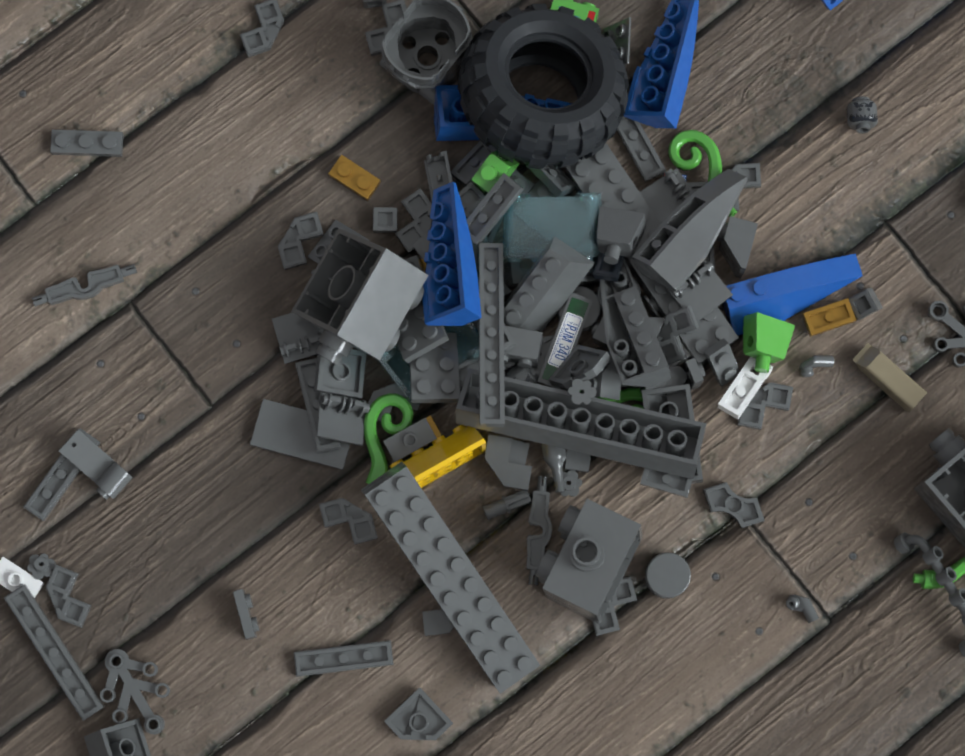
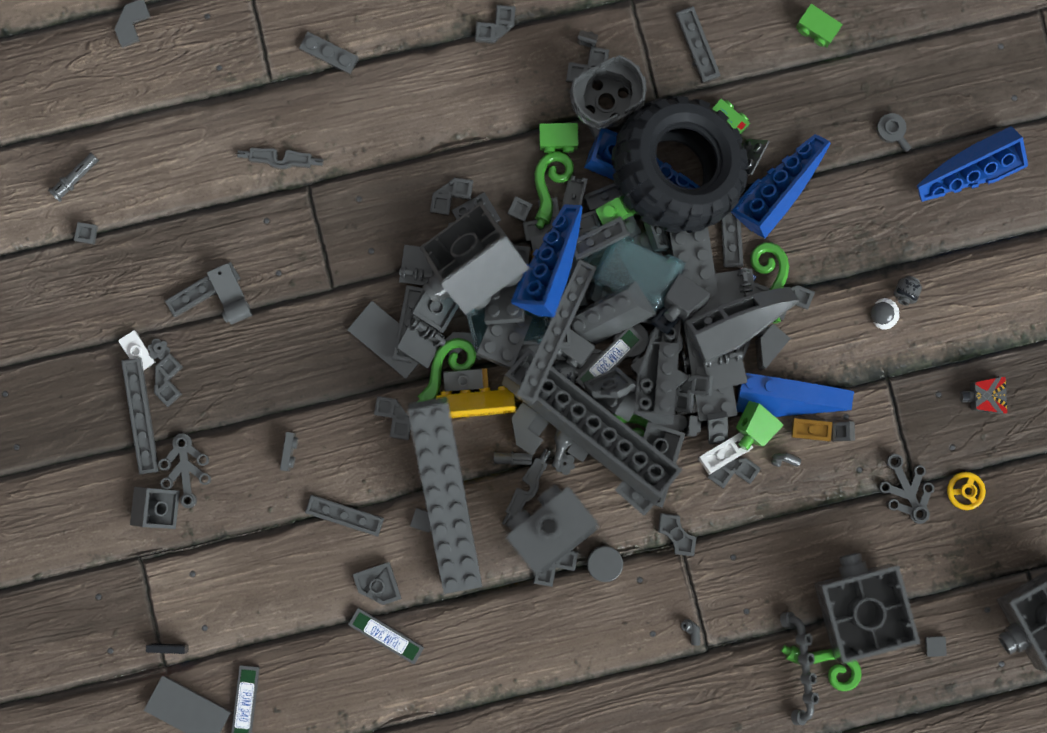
camera: 25 degrees right, 5 degrees up
pearl gold plate [328,154,381,201] -> none
dark grey plant [568,379,597,405] -> none
dark tan piece [852,343,927,413] -> none
none -> bright green plant [534,151,574,229]
none -> bright green brick [539,123,578,153]
none -> dark grey hair [871,298,900,330]

